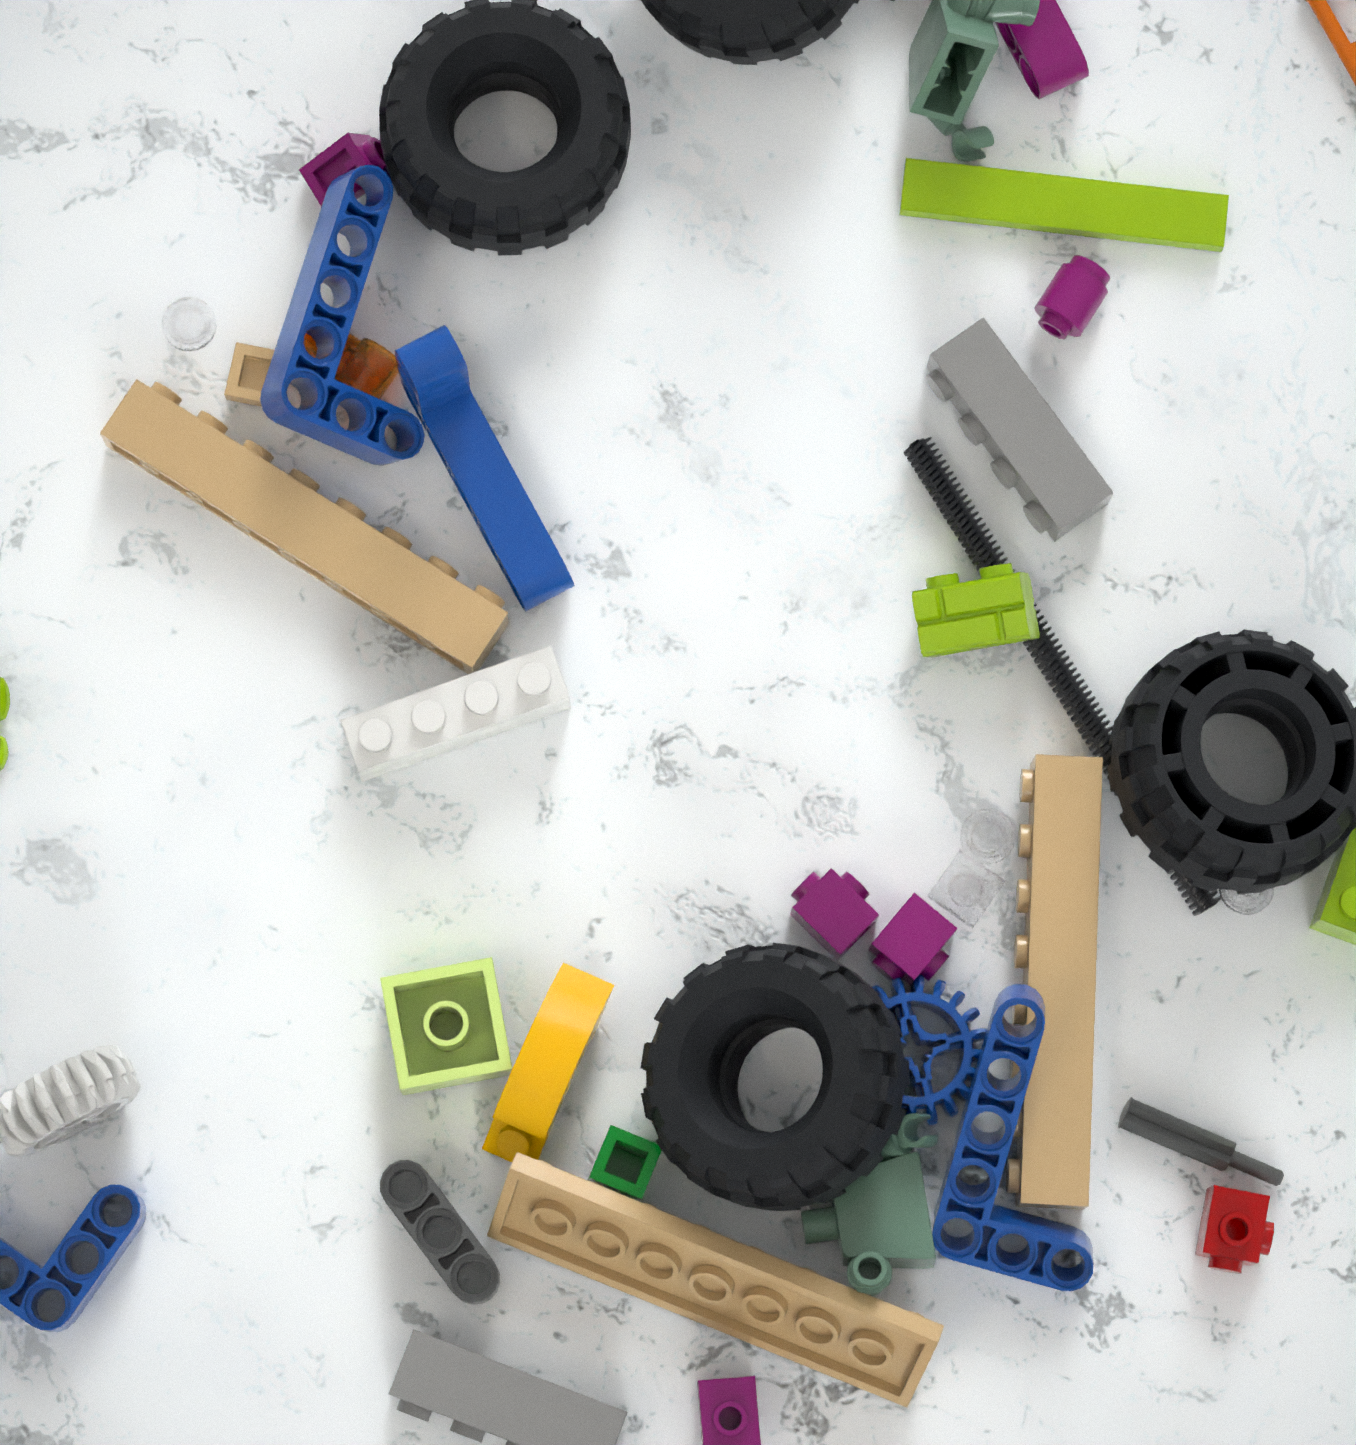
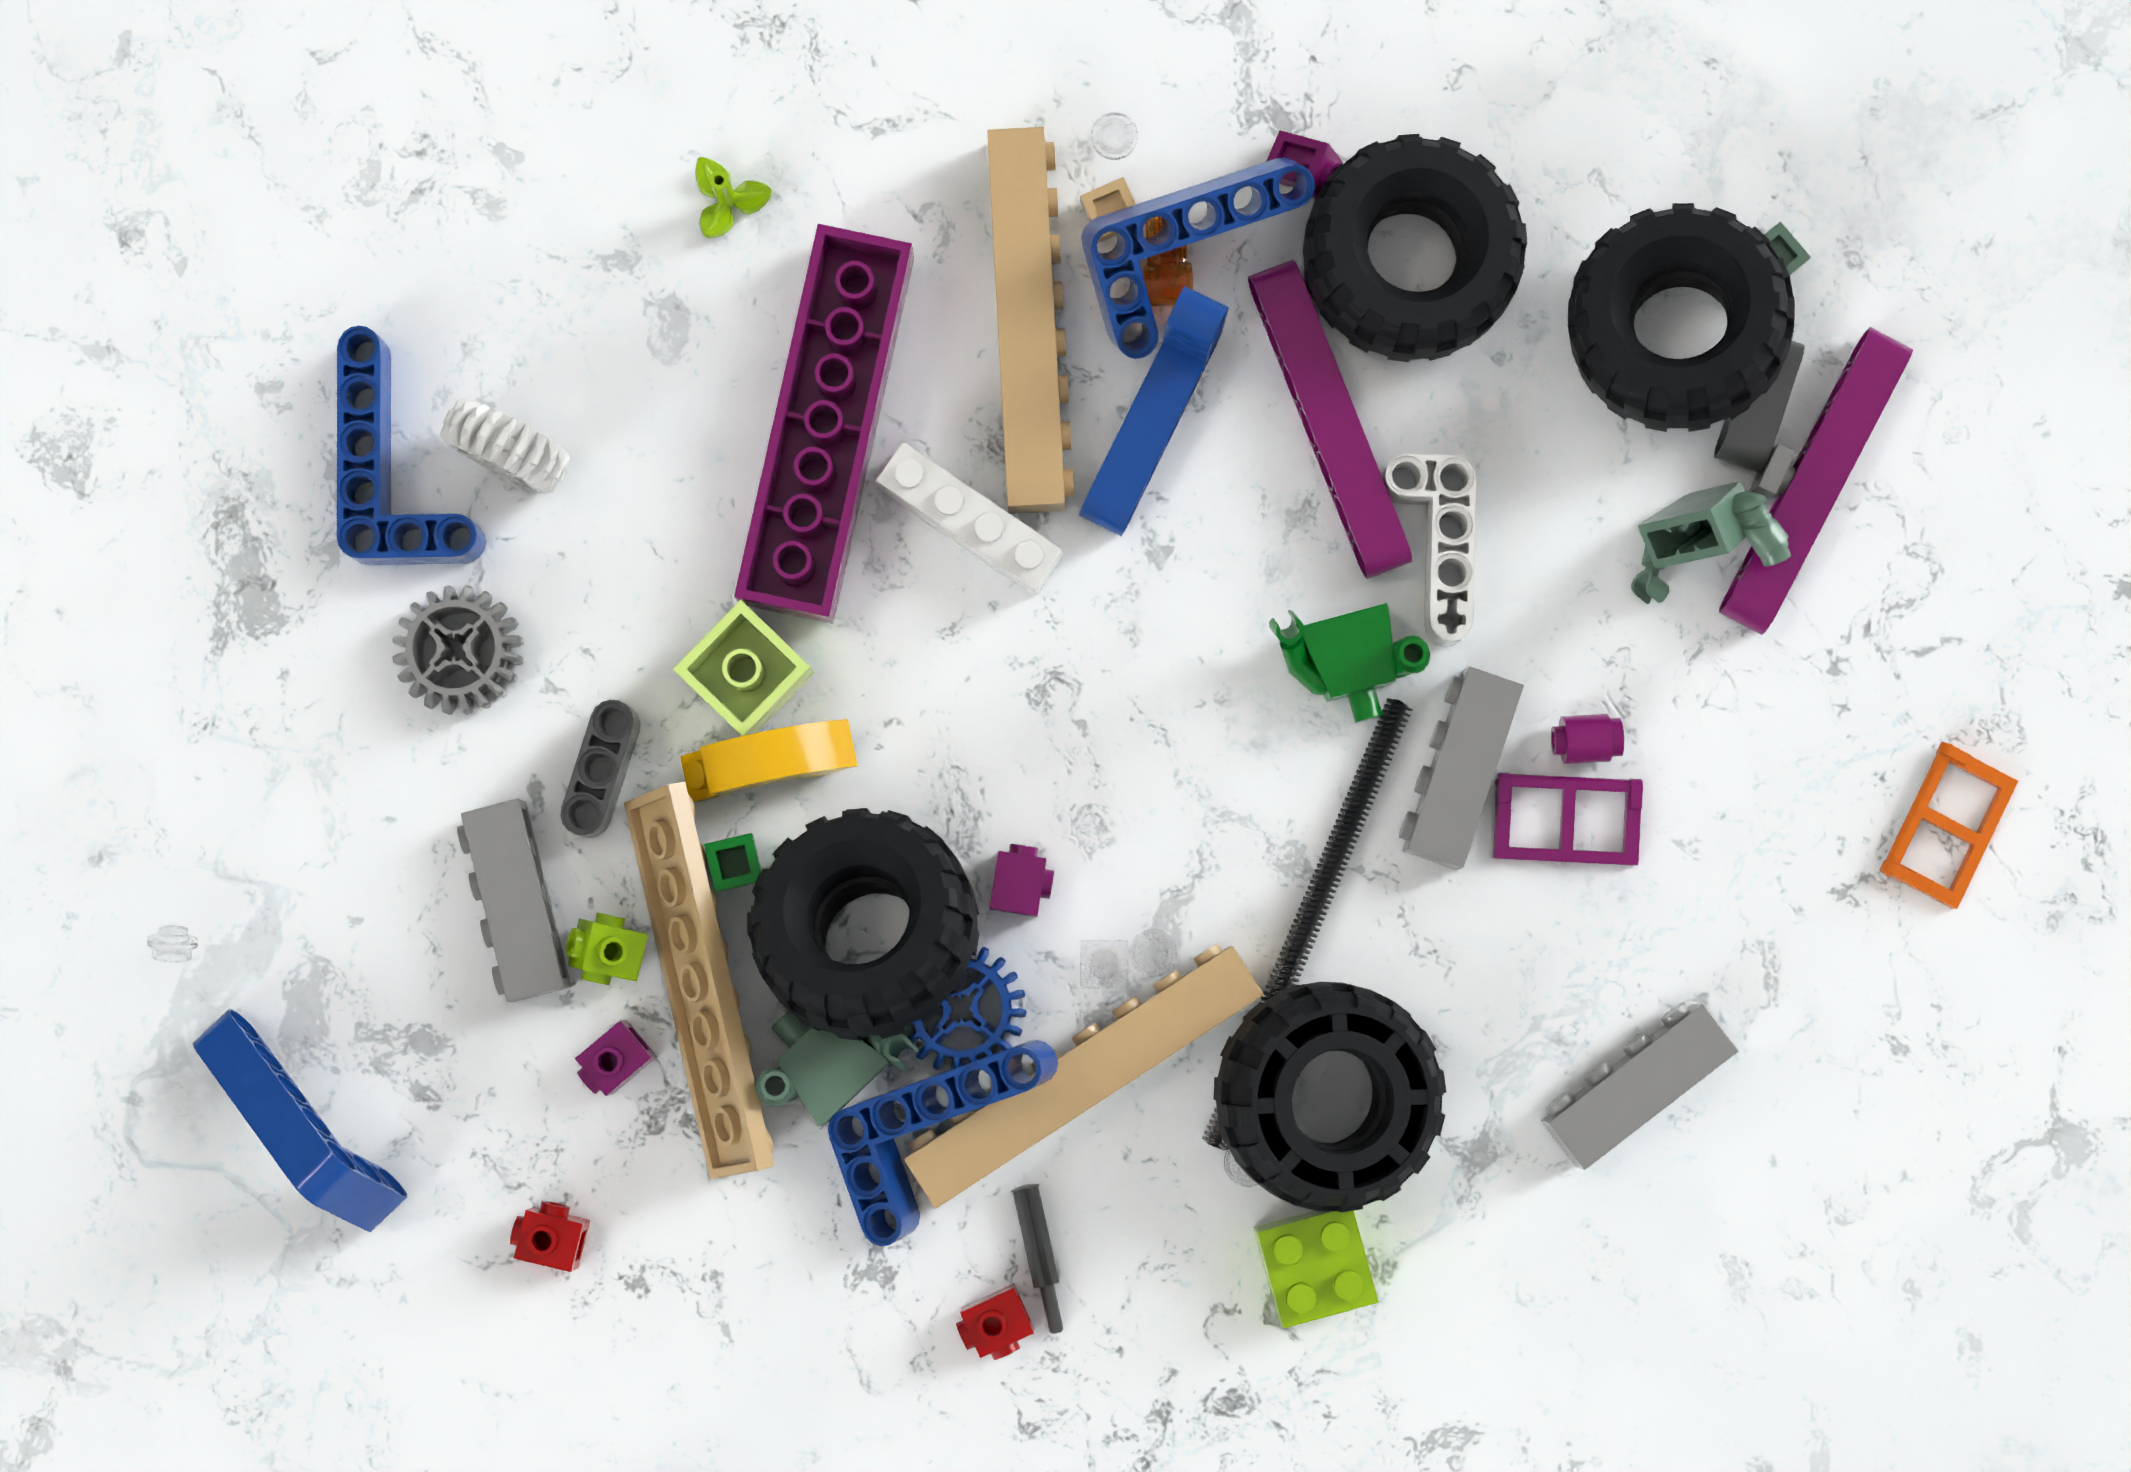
camera: 55 degrees right, 5 degrees up
magenta brick [868,892,958,986] -> none
lime tile [899,158,1229,252] -> none
lime brick [911,563,1040,658] -> none
none -> light grey gear [392,585,524,715]
none -> lime brick [566,912,648,985]
none -> magenta brick [734,224,914,624]
none -> magenta beam [1248,259,1412,579]
none -> green torso [1269,603,1430,723]
none -> white beam [1381,453,1477,647]
none -> magenta window [1493,772,1643,865]

